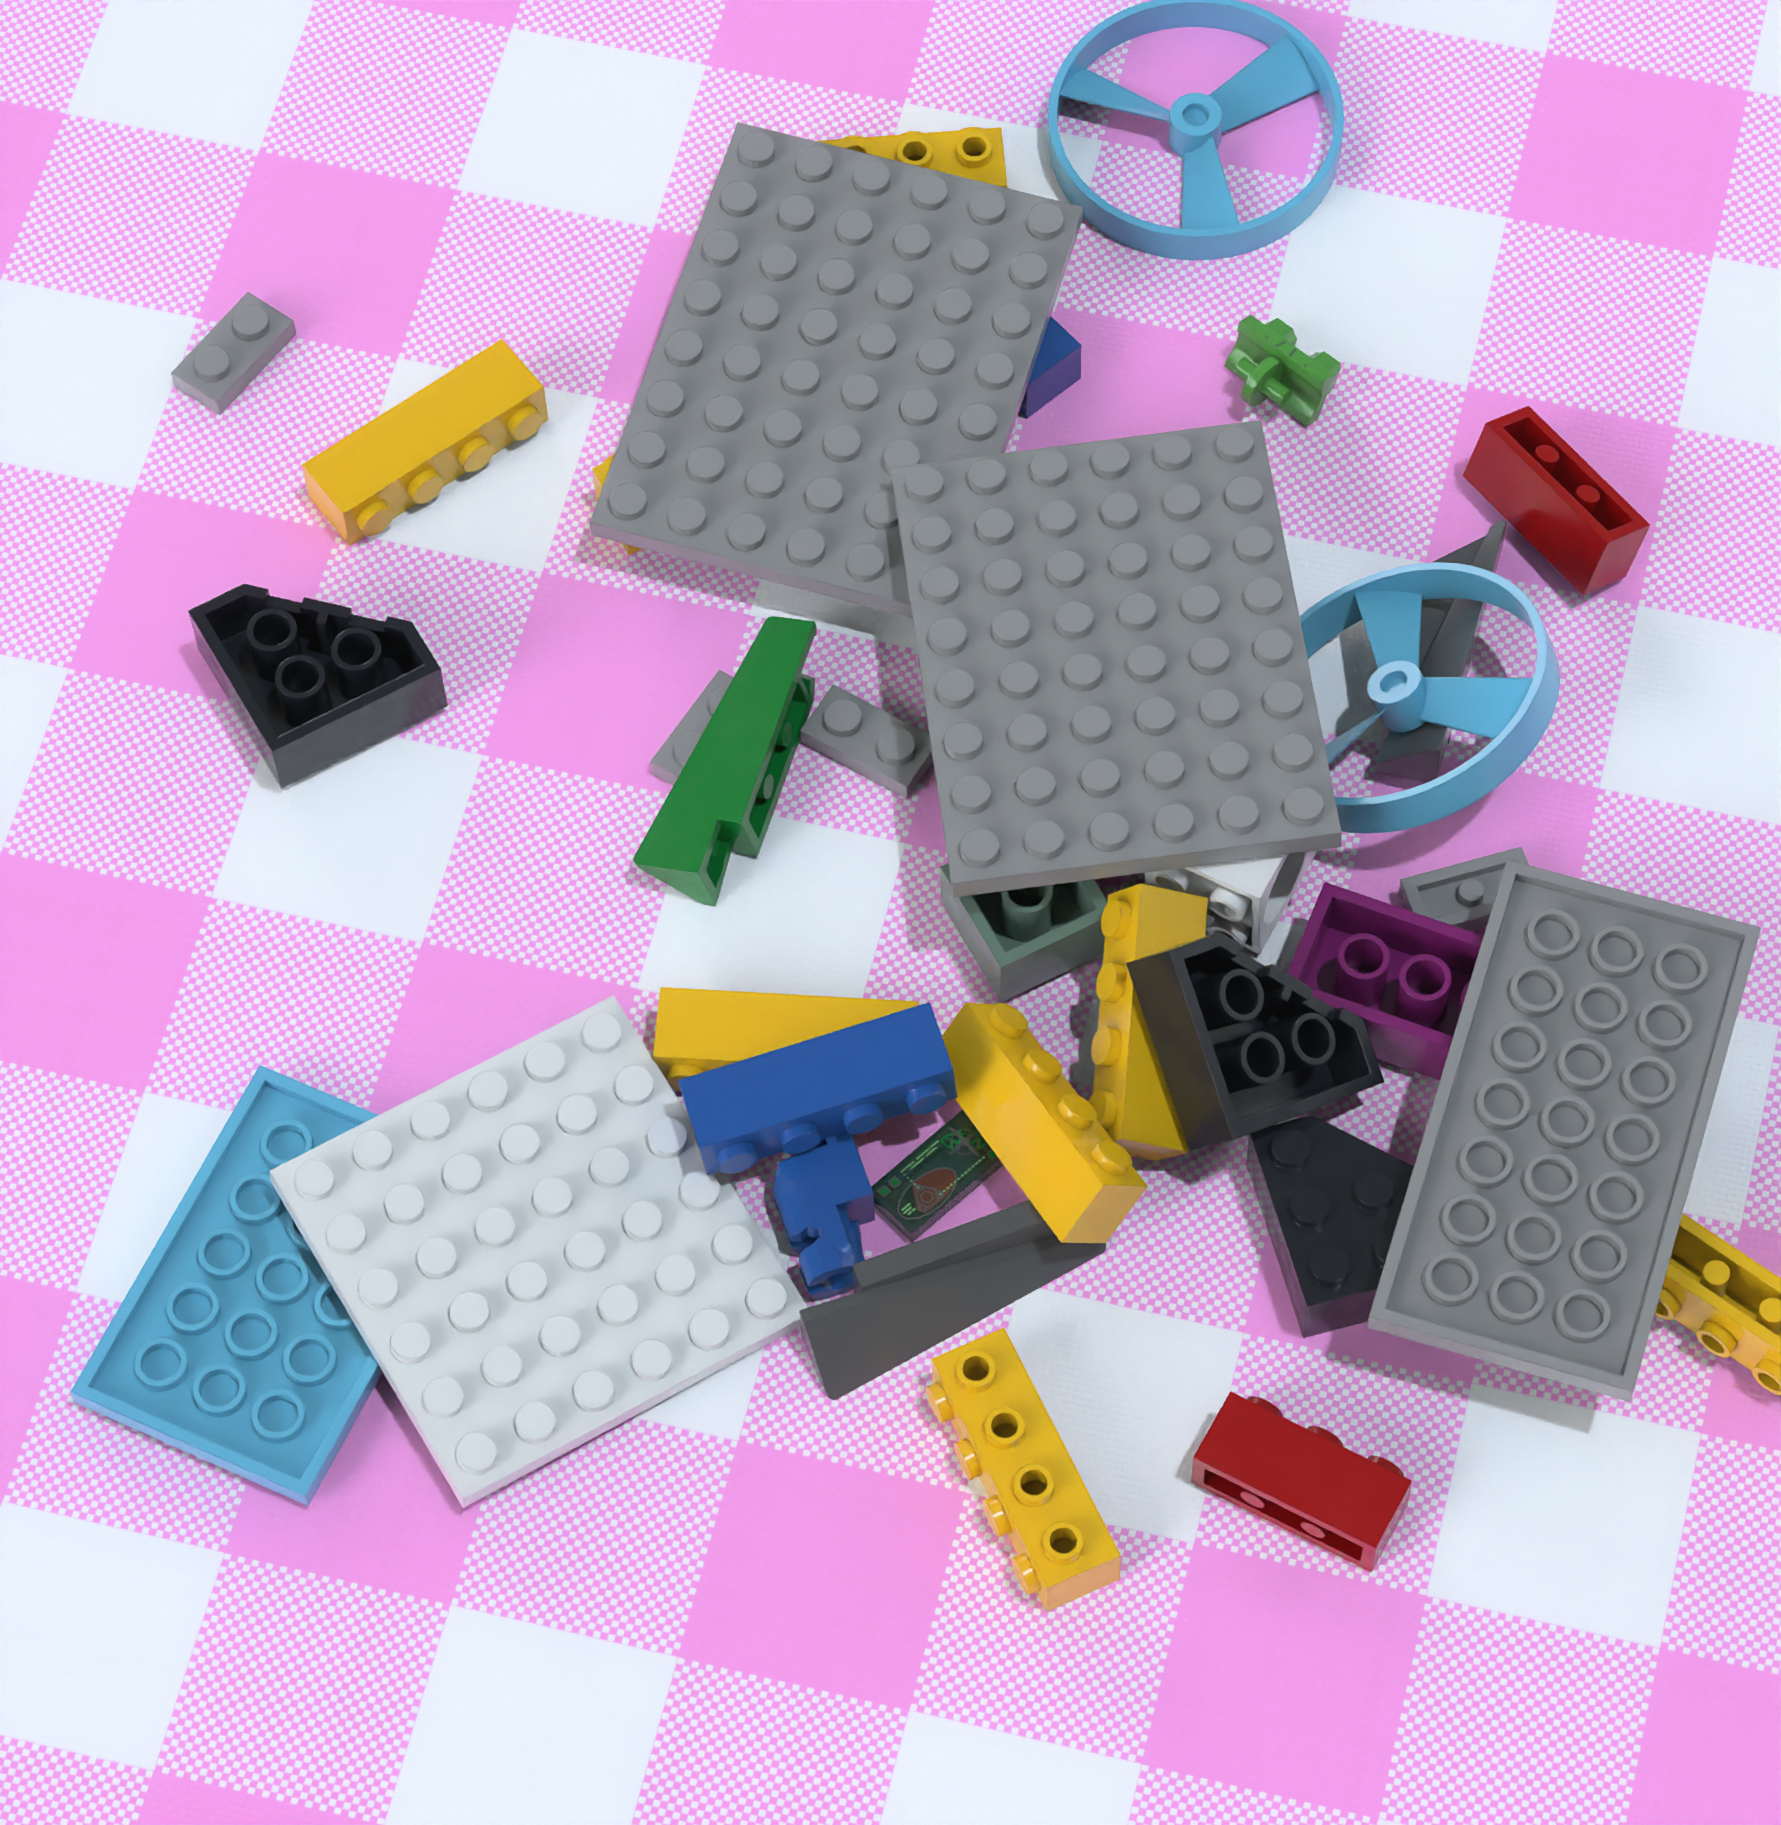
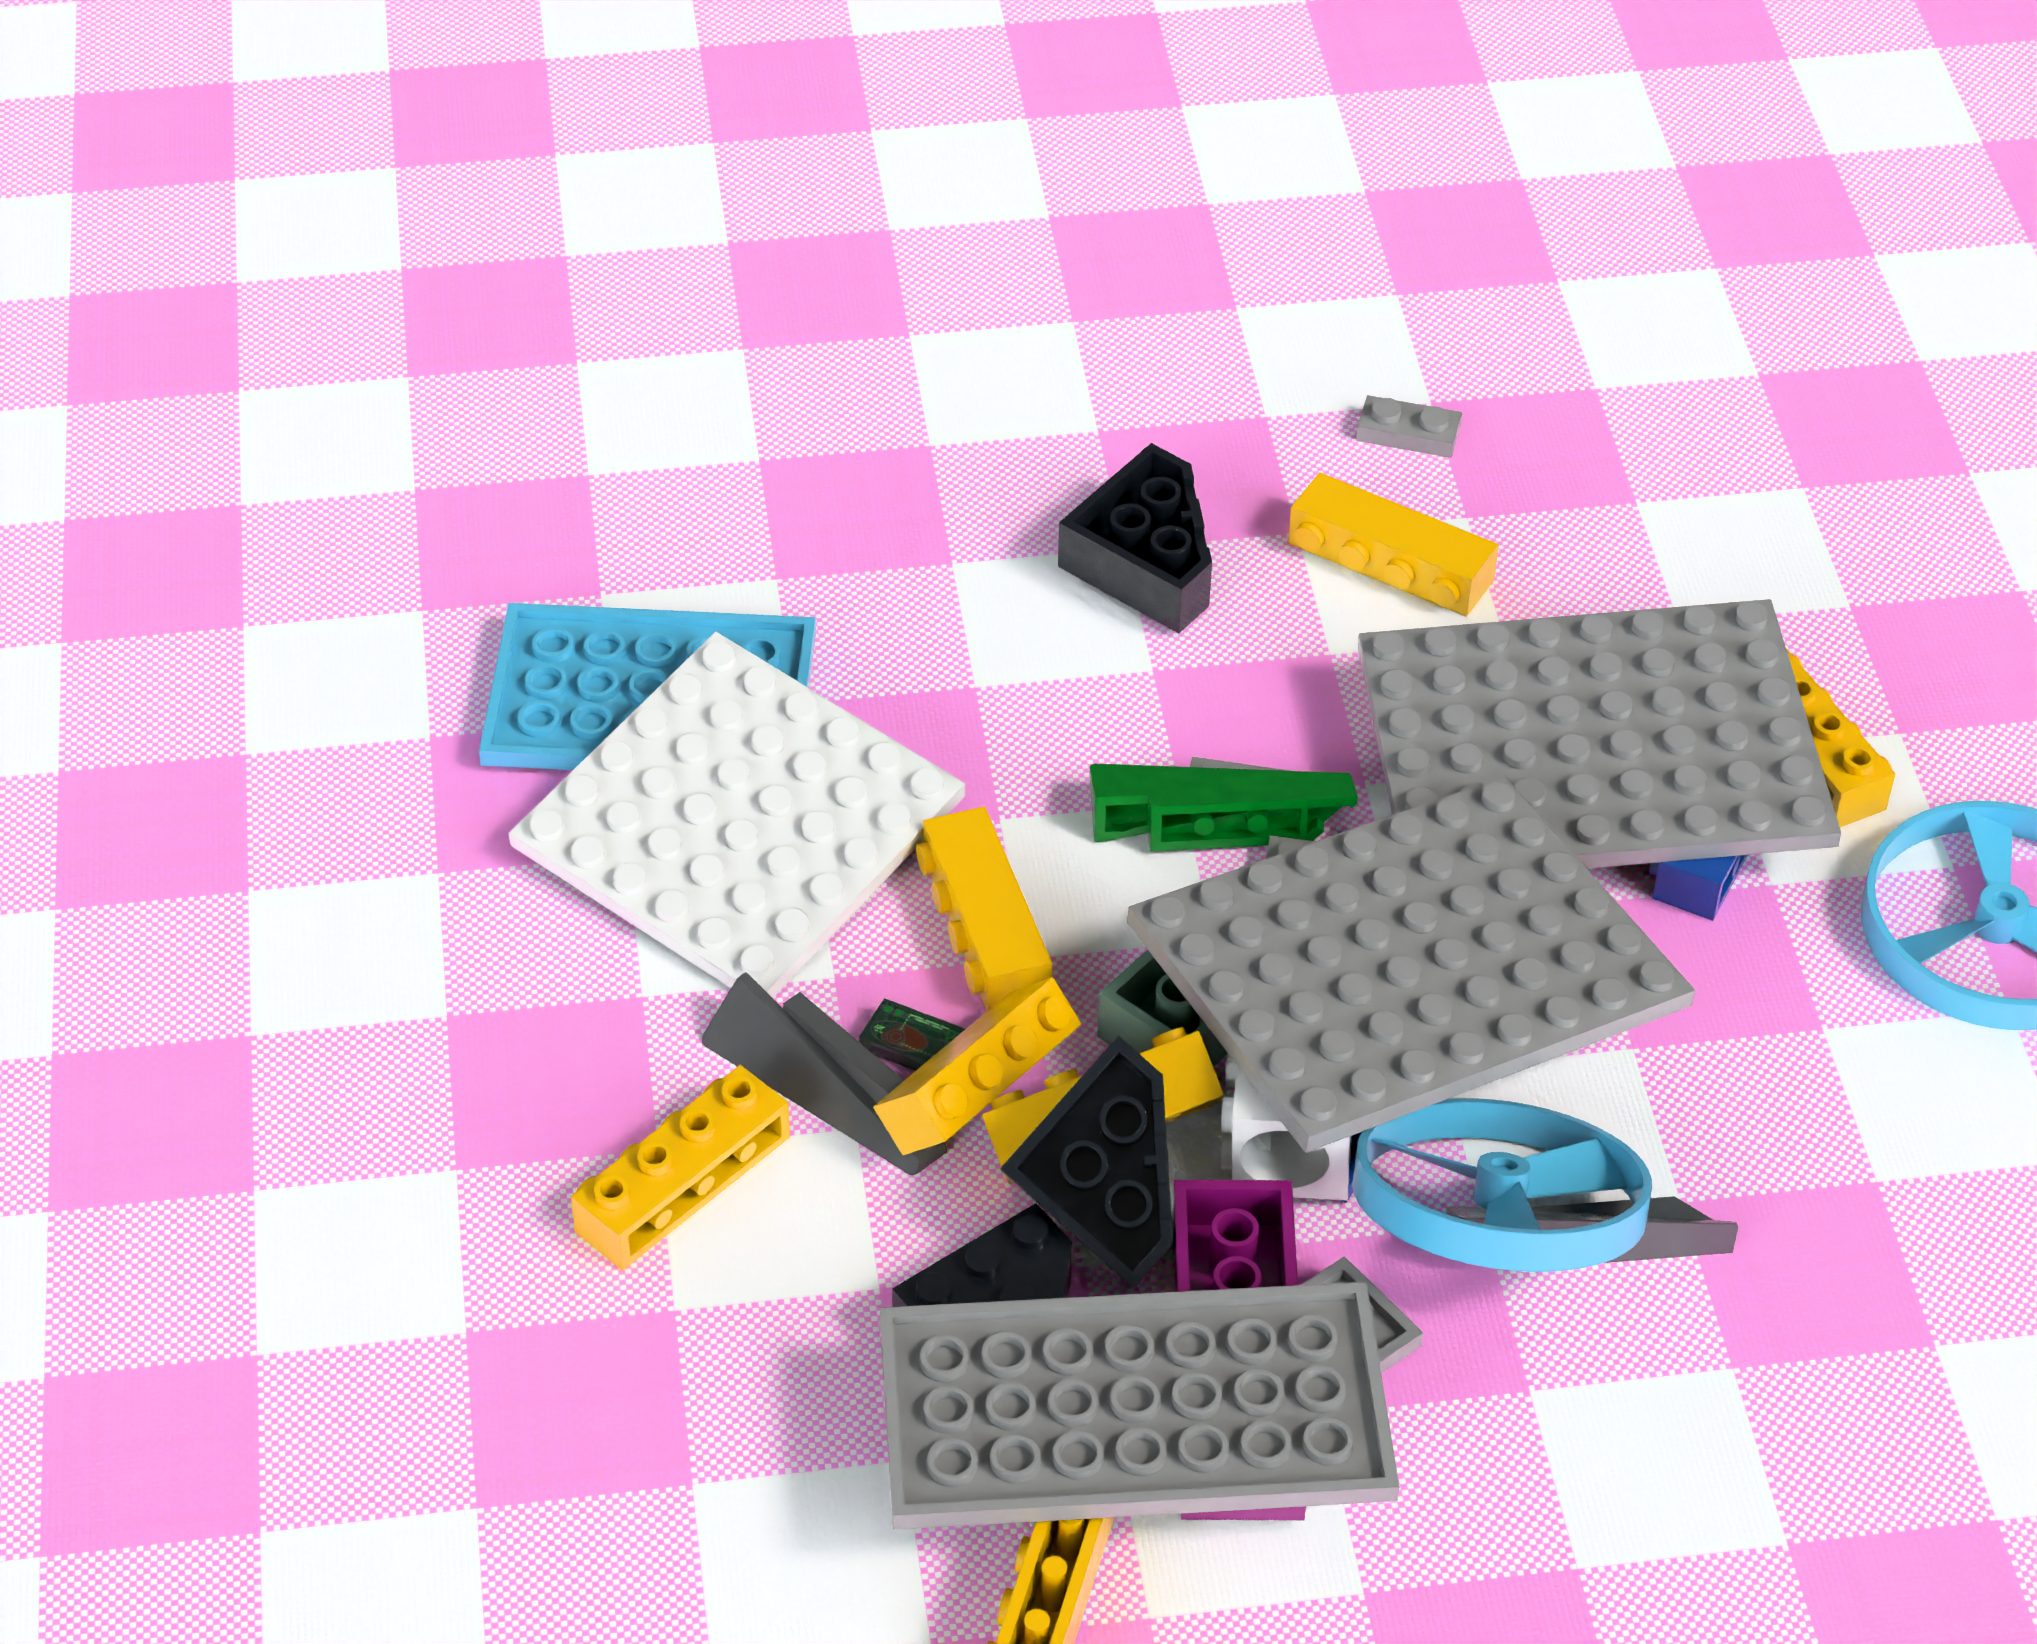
camera: 65 degrees right, 15 degrees down
blue brick [678,1002,958,1175] -> none
blue plate [774,1132,875,1300] -> none
red brick [1191,1391,1412,1572] -> none
bright green hips [1224,314,1341,427] -> none
red brick [1463,406,1650,595] -> none

